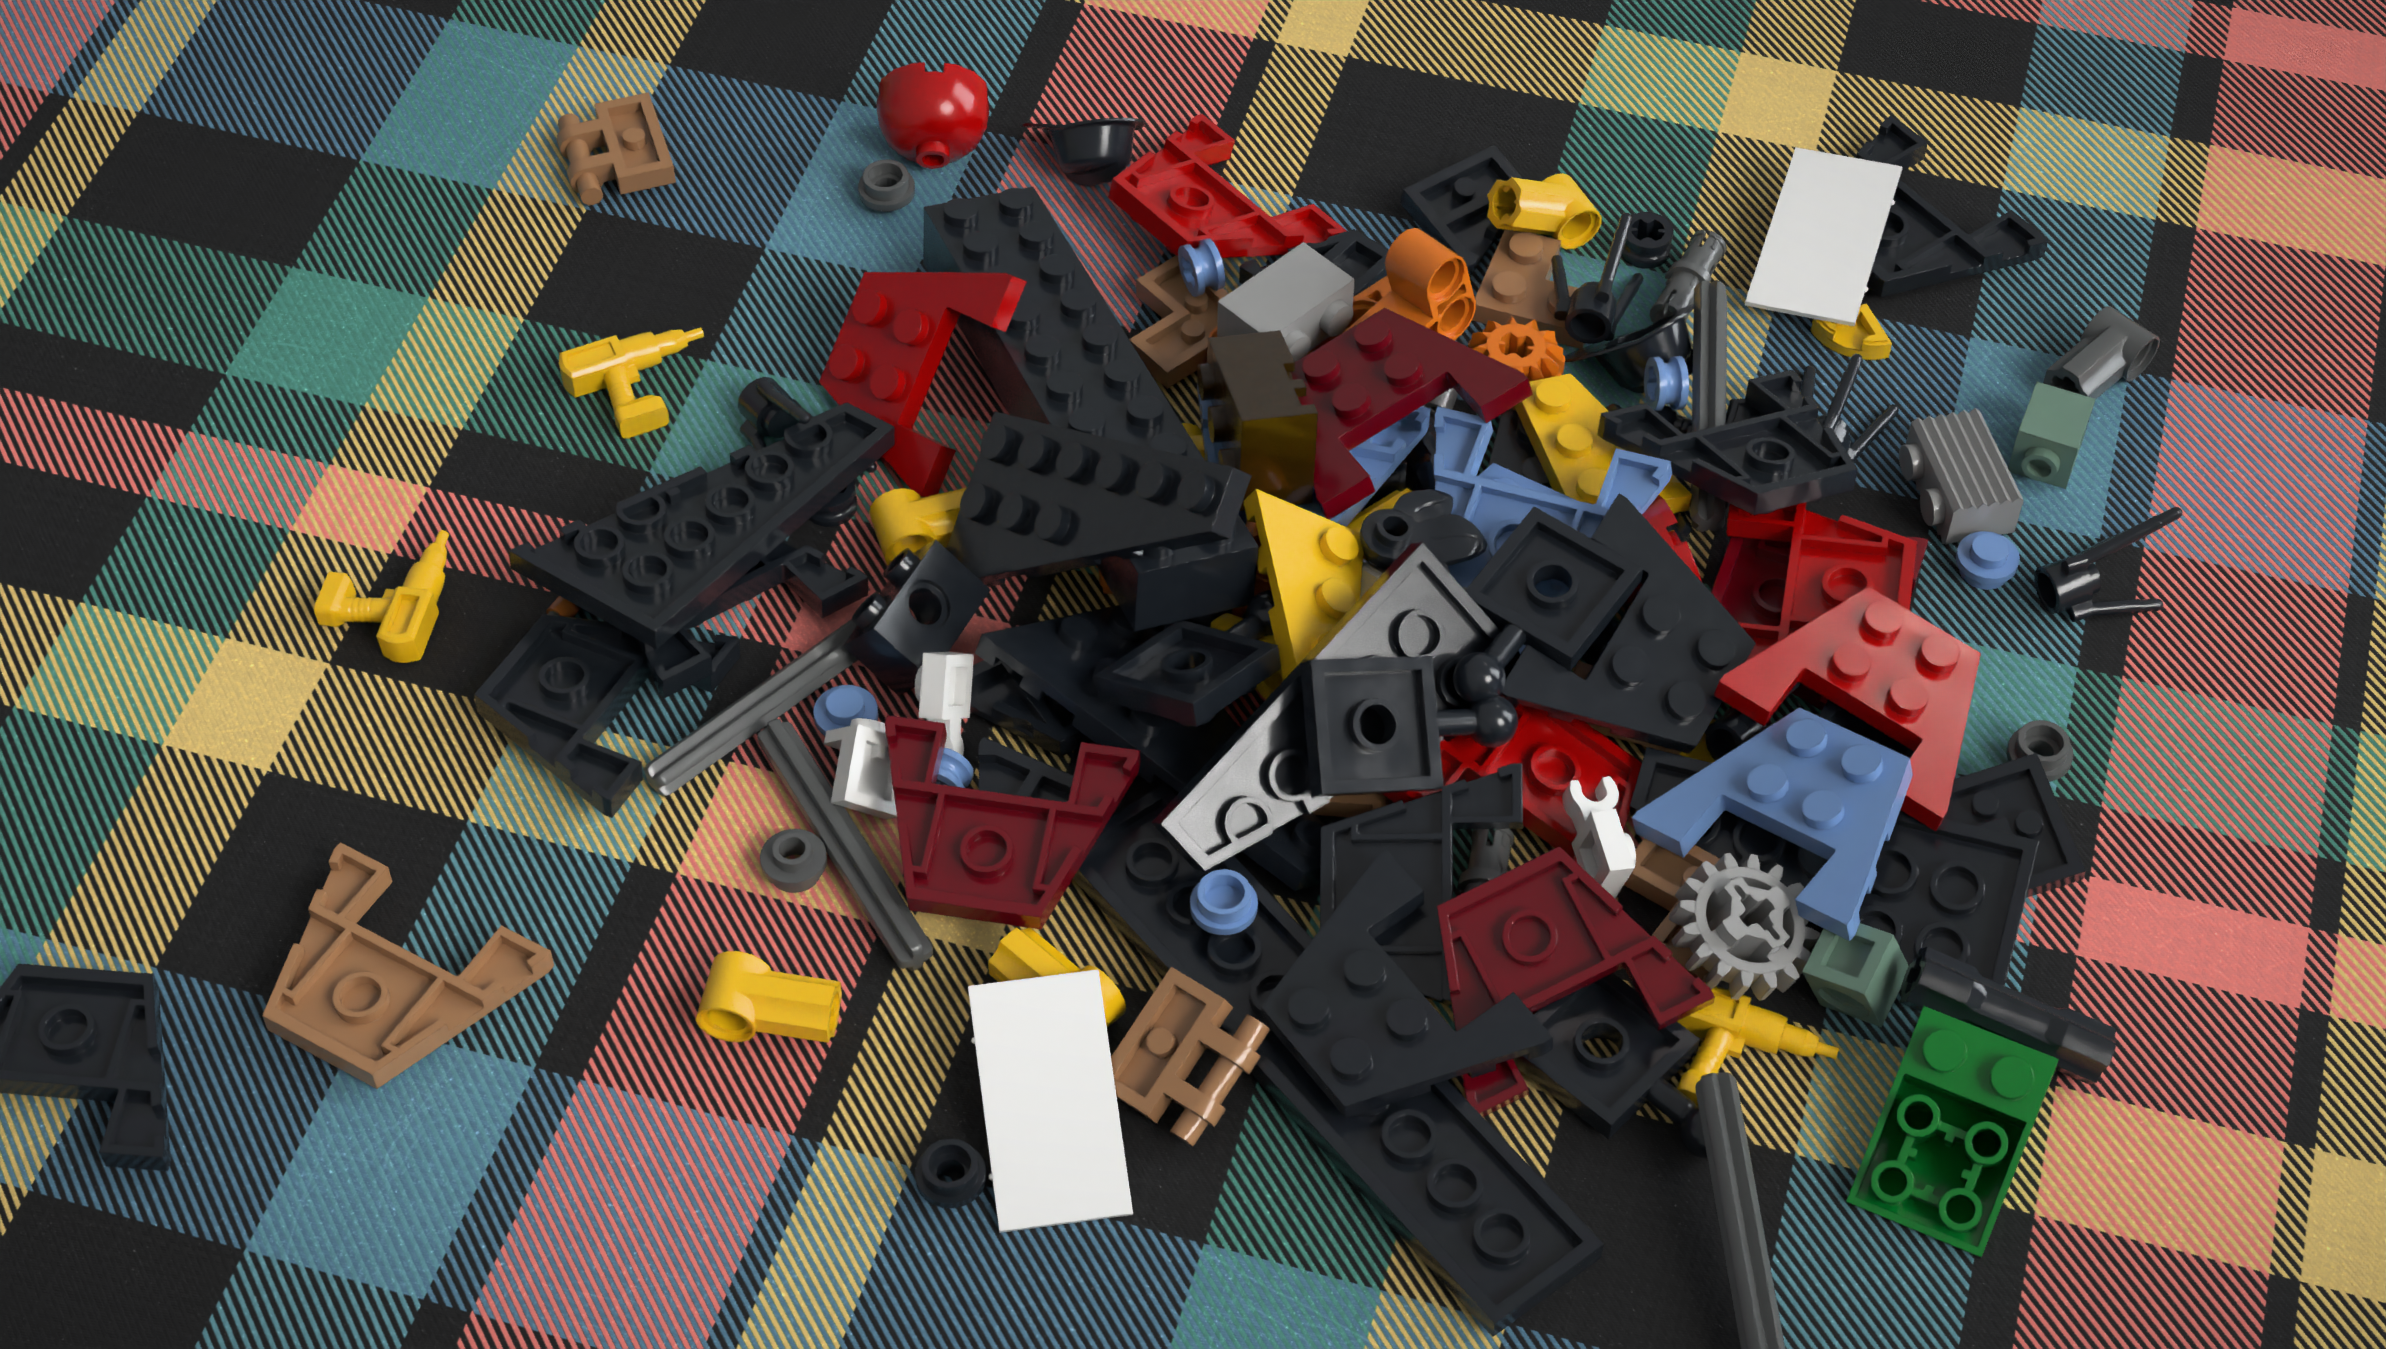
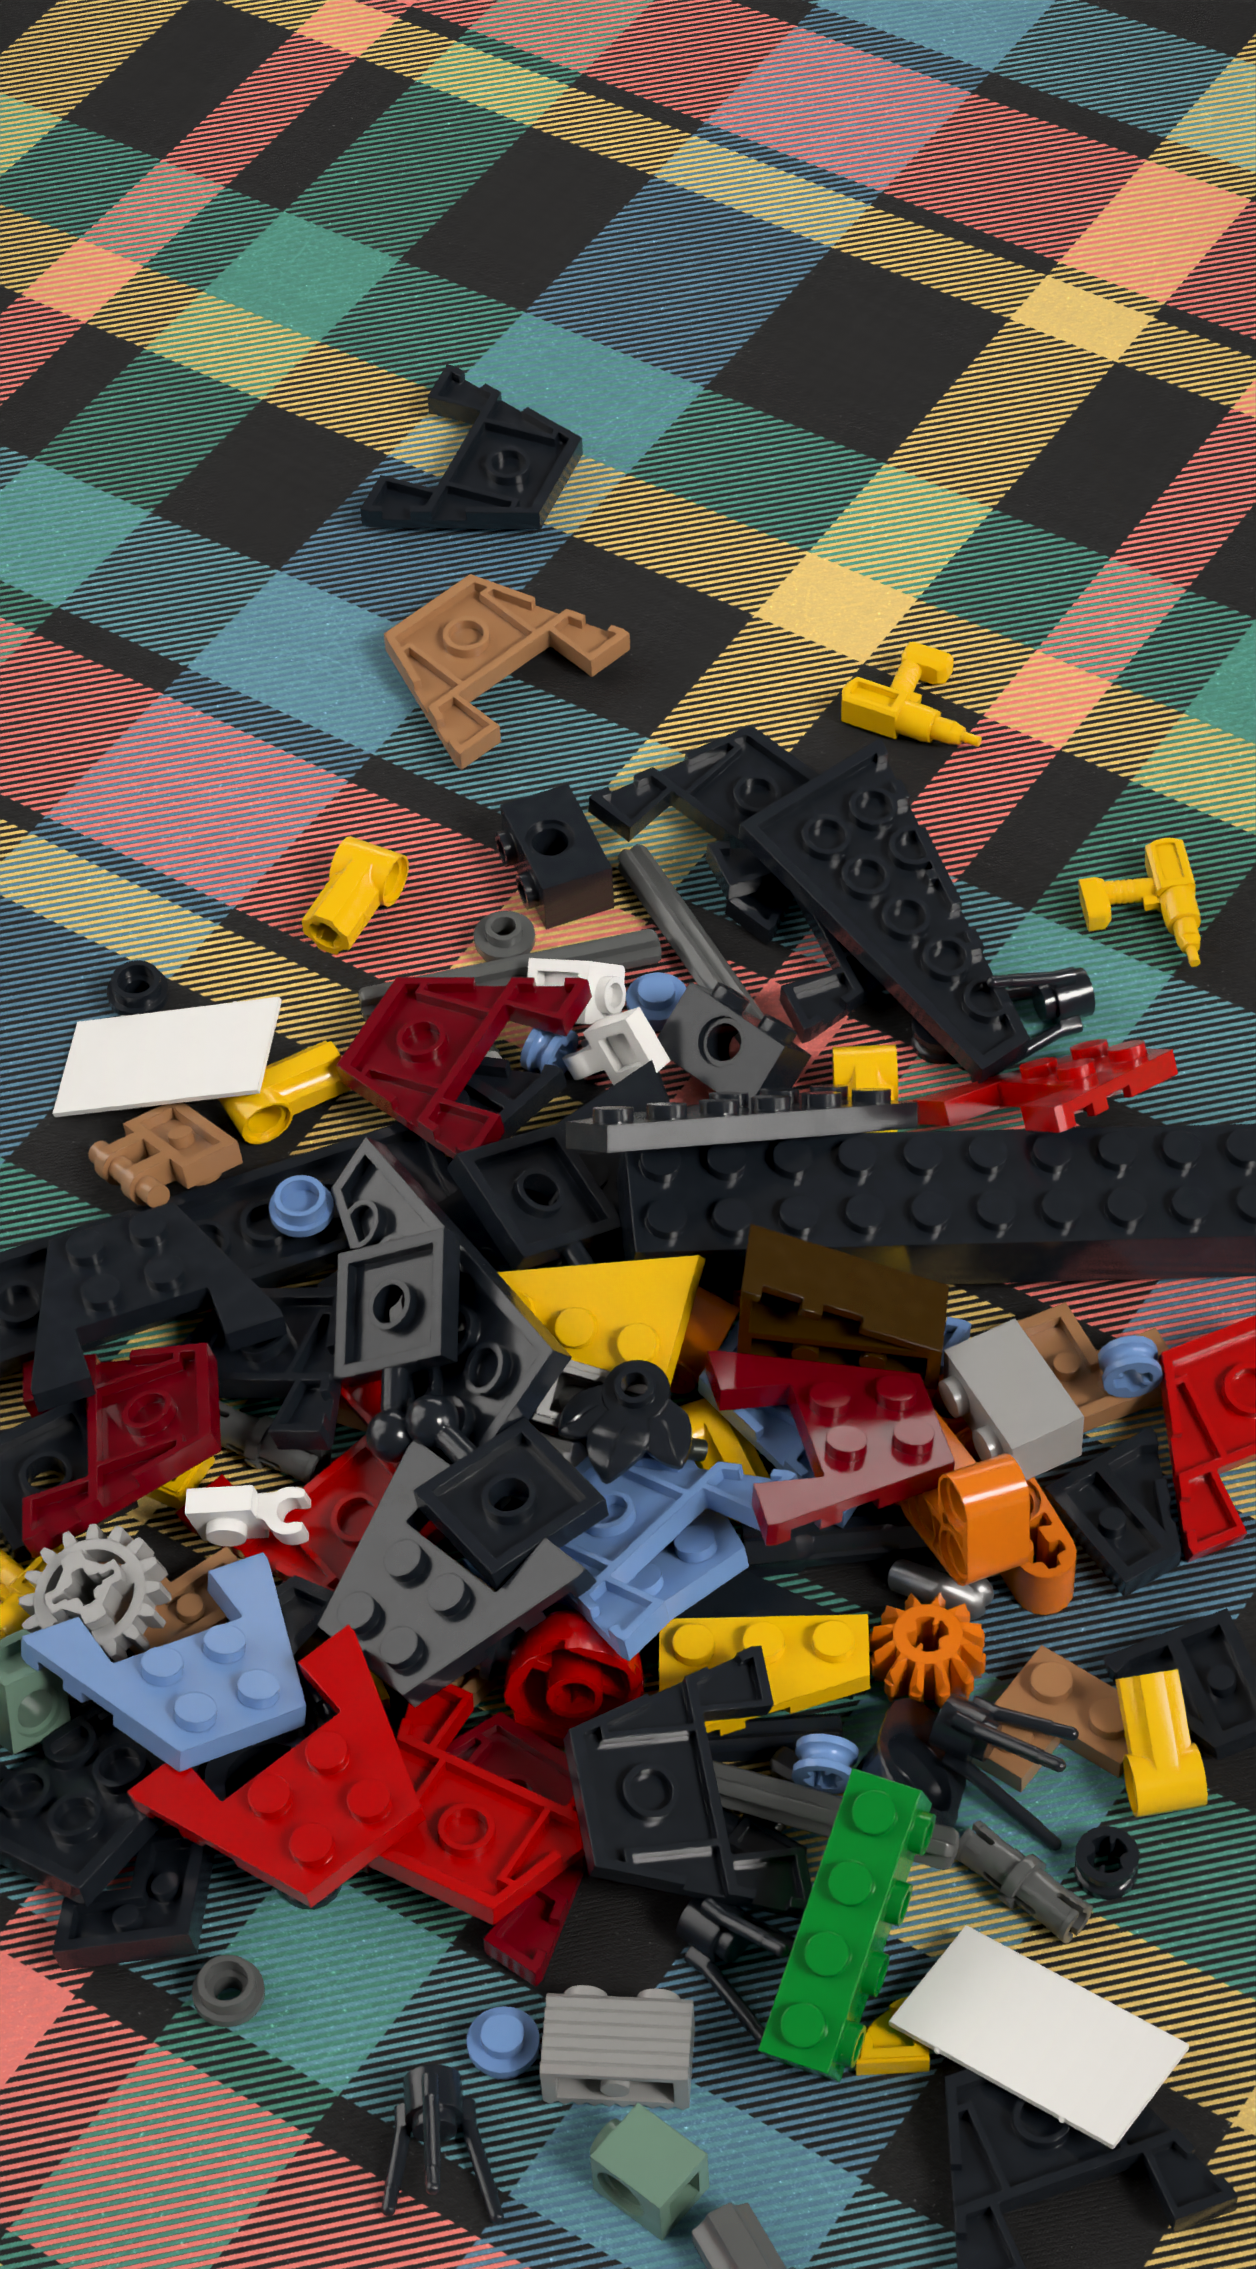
camera: 110 degrees right, 0 degrees up
none -> black brick [495,784,614,930]
none -> green brick [758,1768,936,2083]

